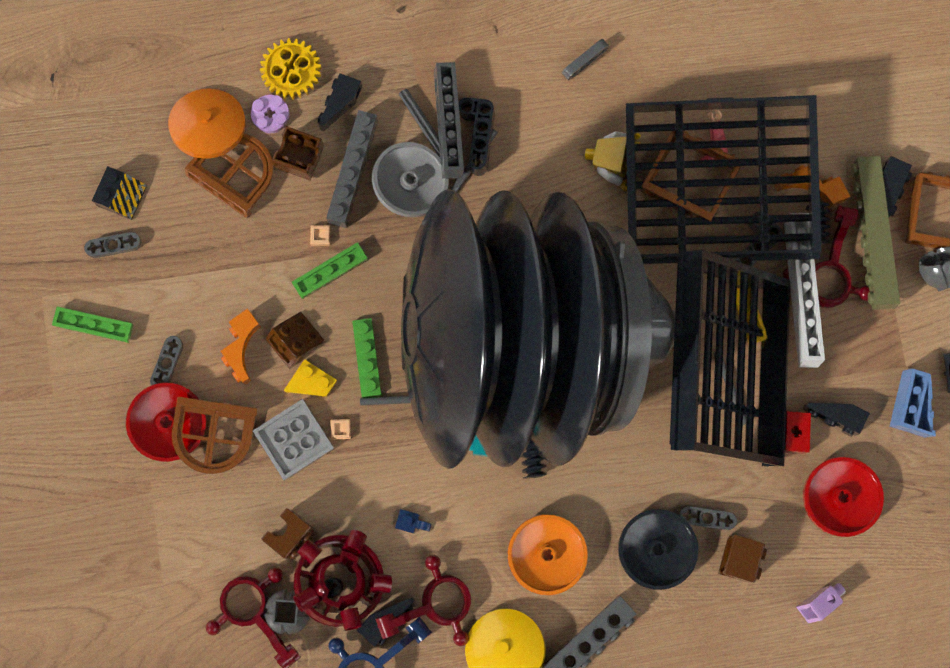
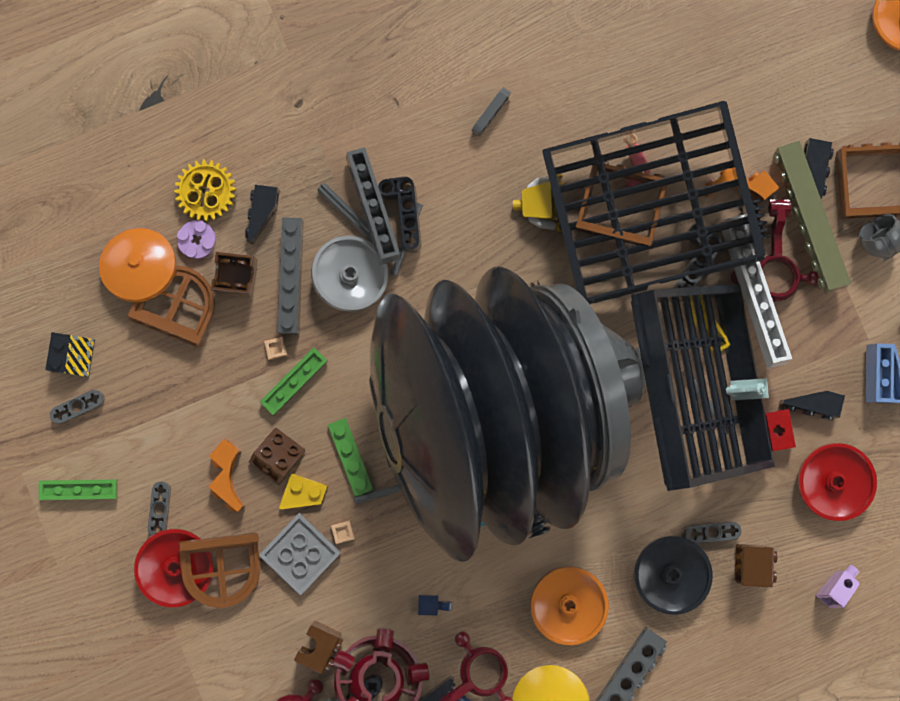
camera: 10 degrees left, 5 degrees up
none -> light aqua hinge [726,378,769,400]

